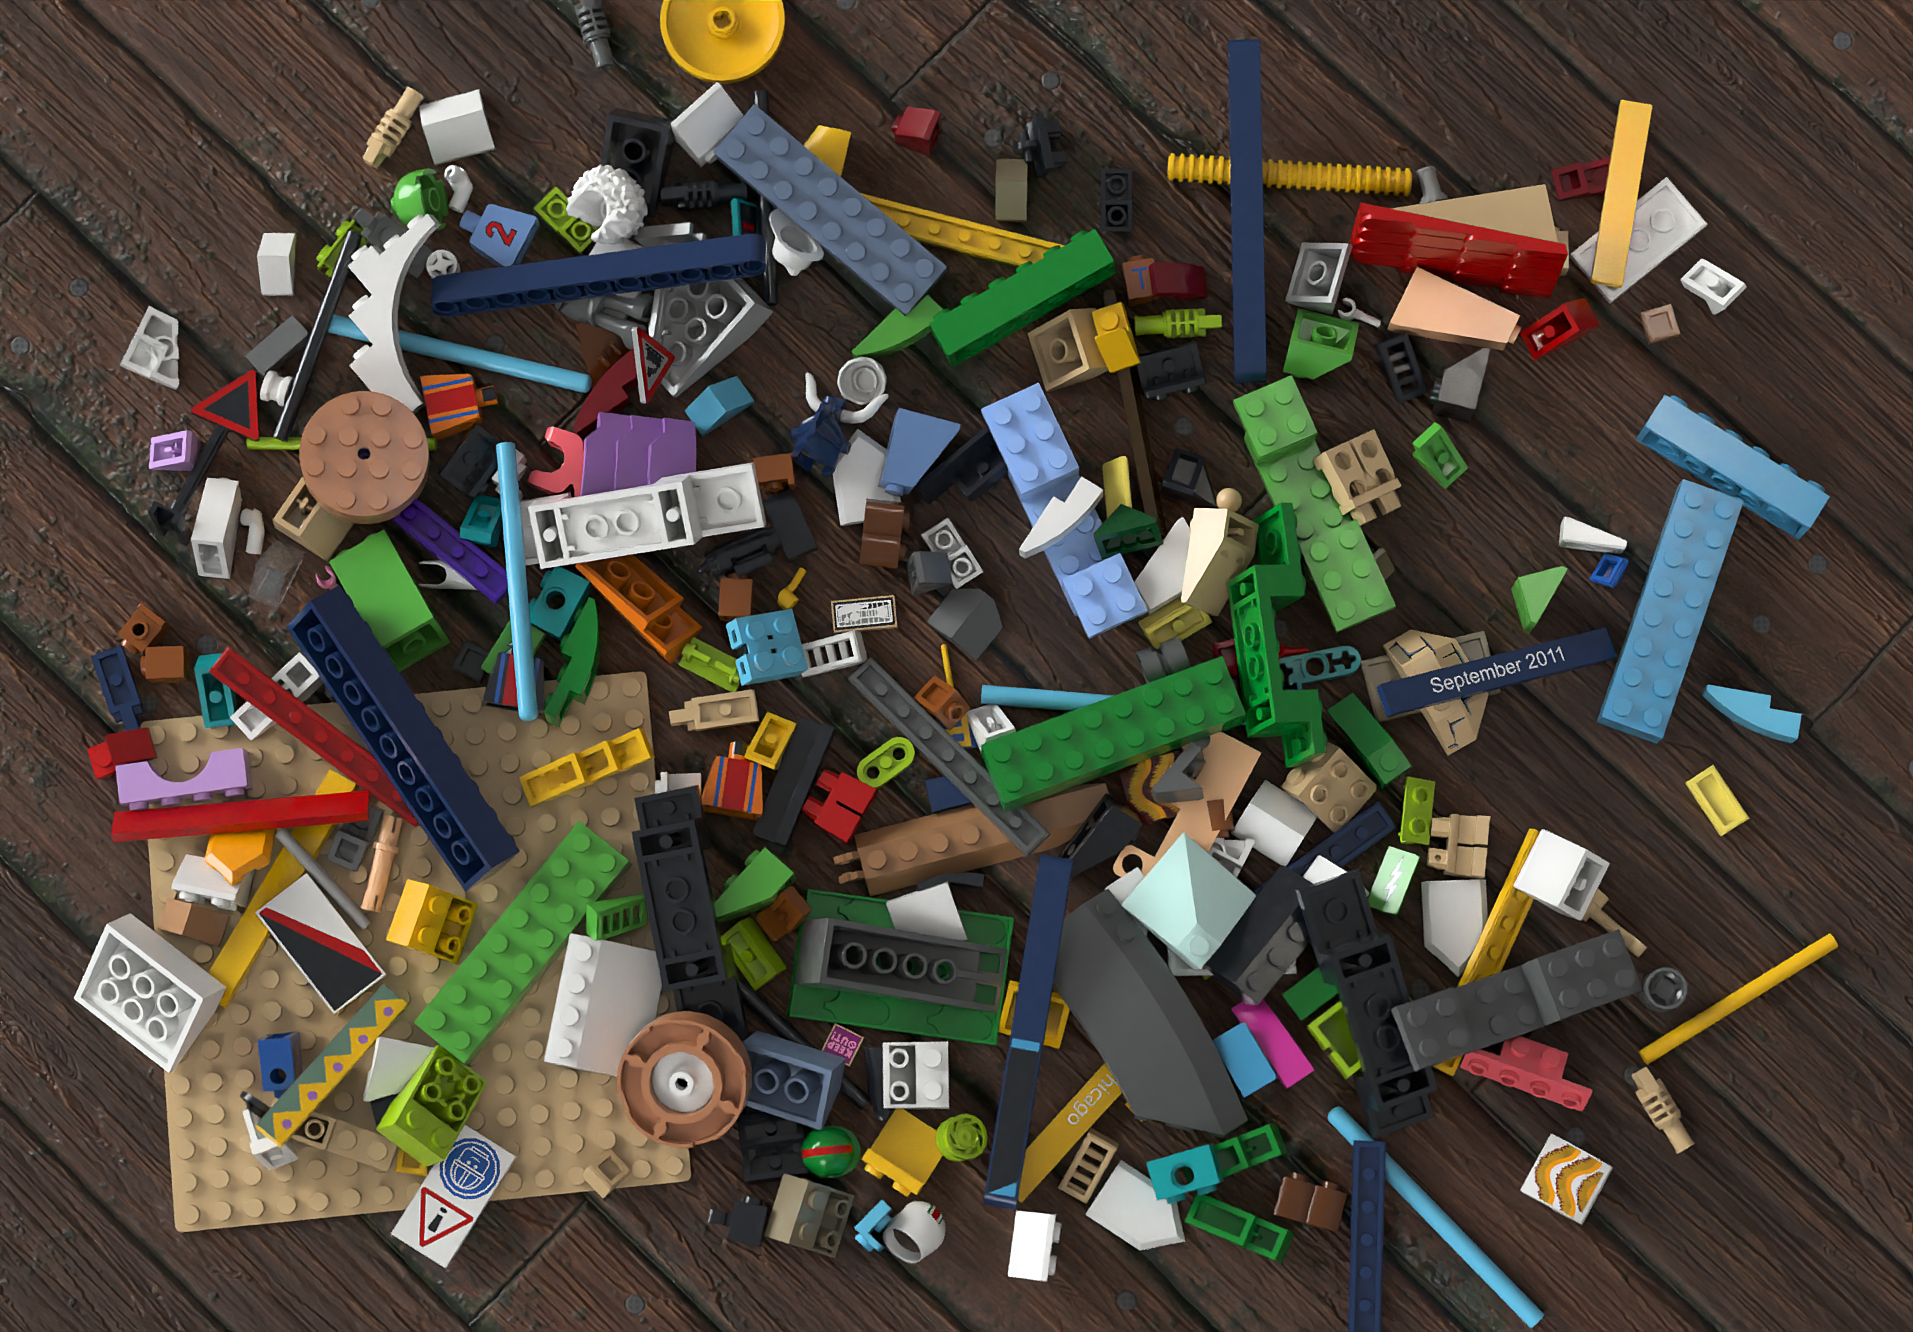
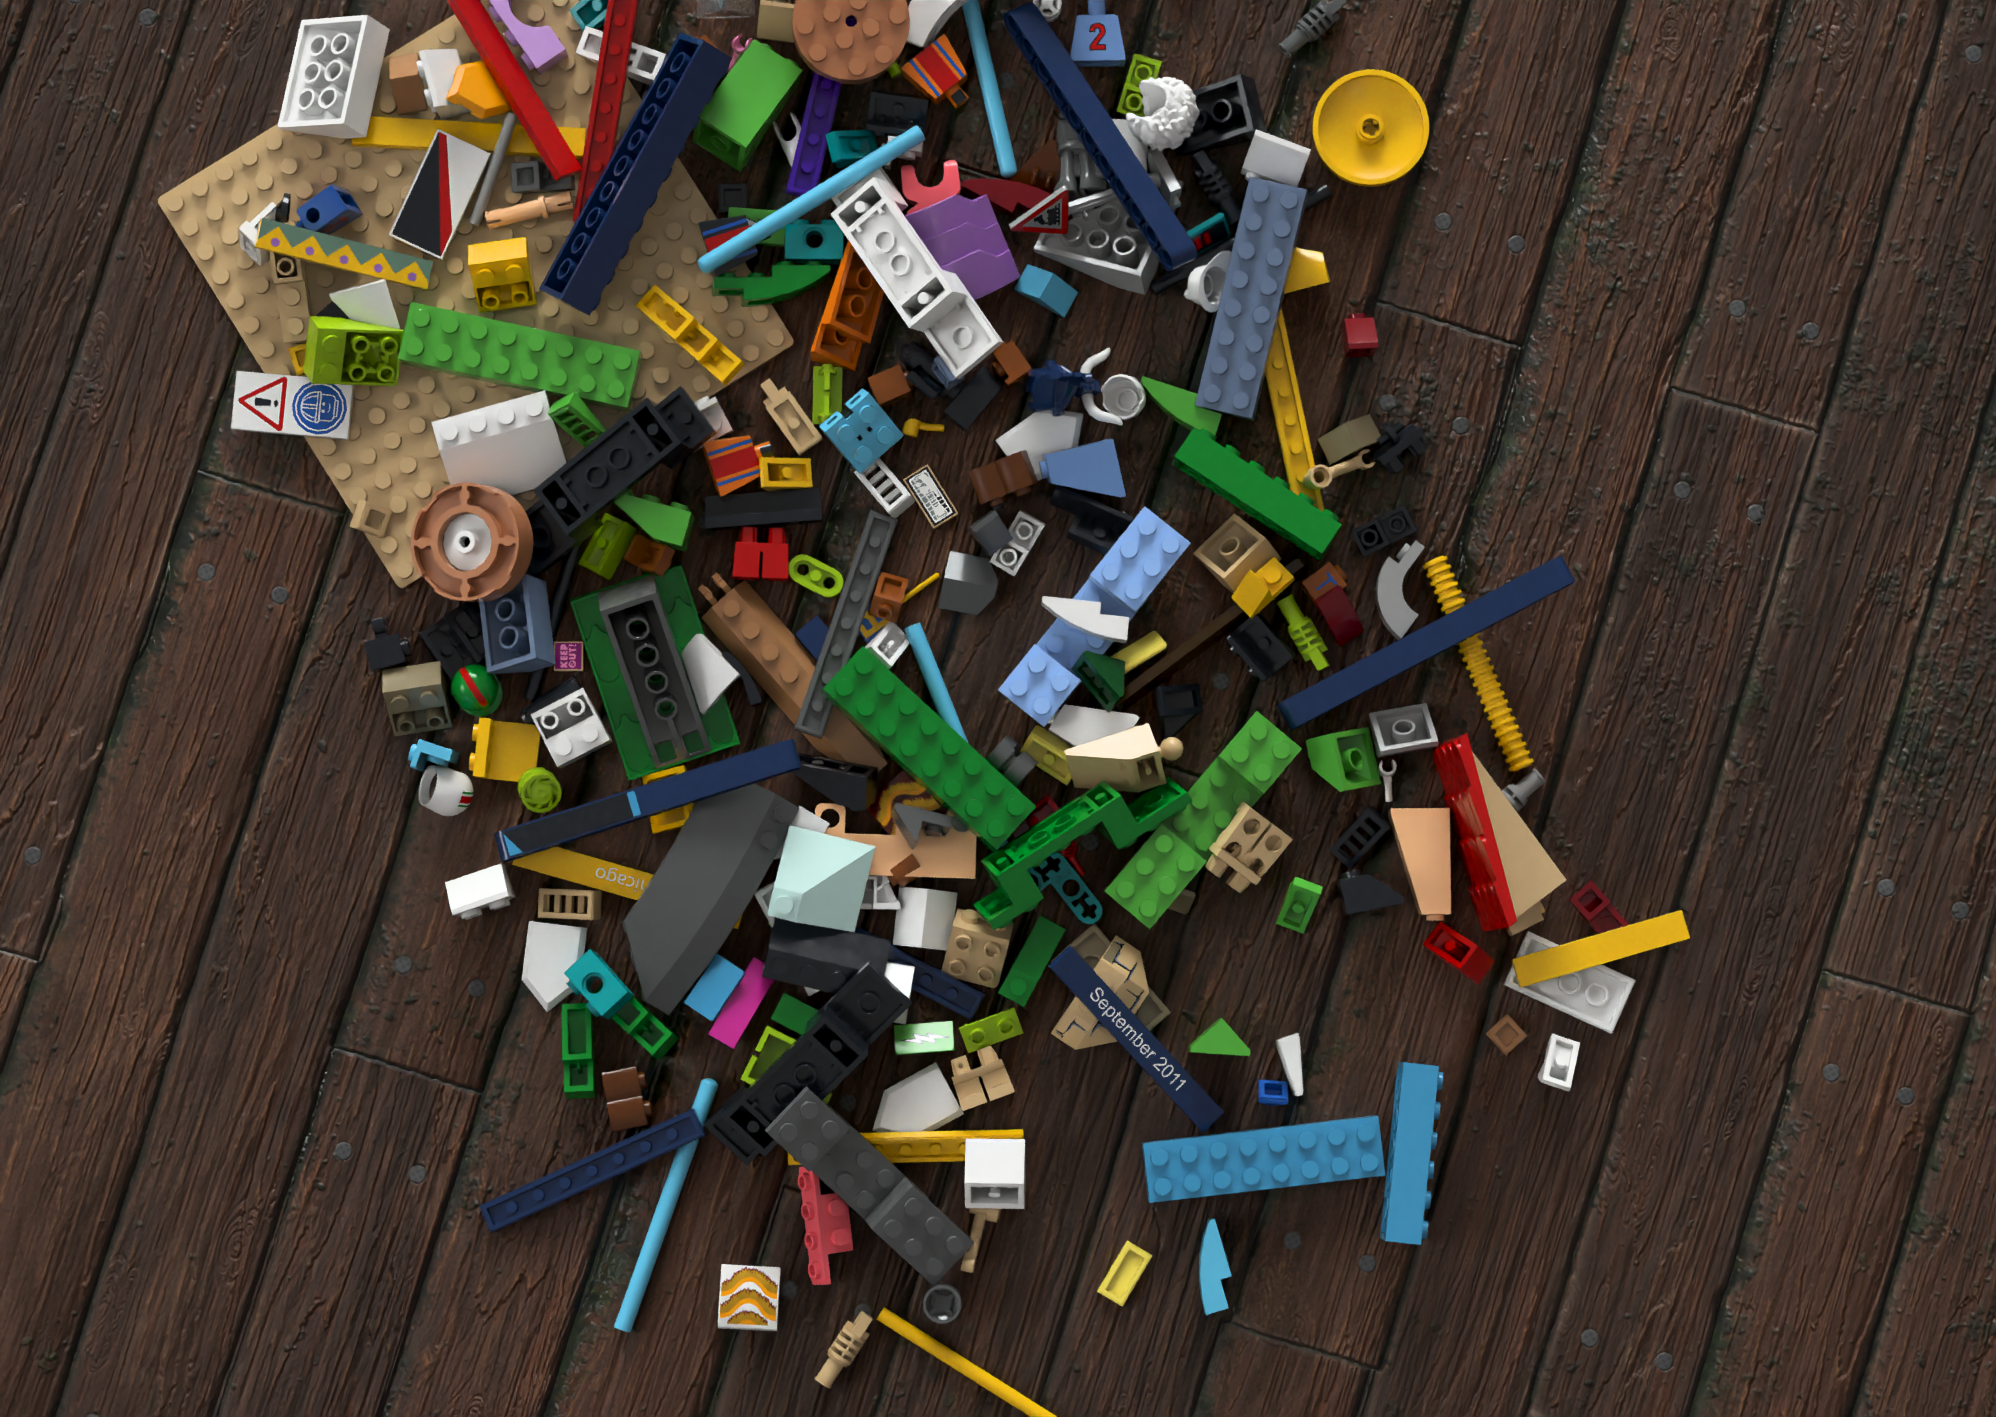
camera: 55 degrees right, 5 degrees up
none -> sand blue slope [931,356,965,391]
none -> tan brick [1303,449,1375,490]
none -> light grey arch [1375,540,1425,640]

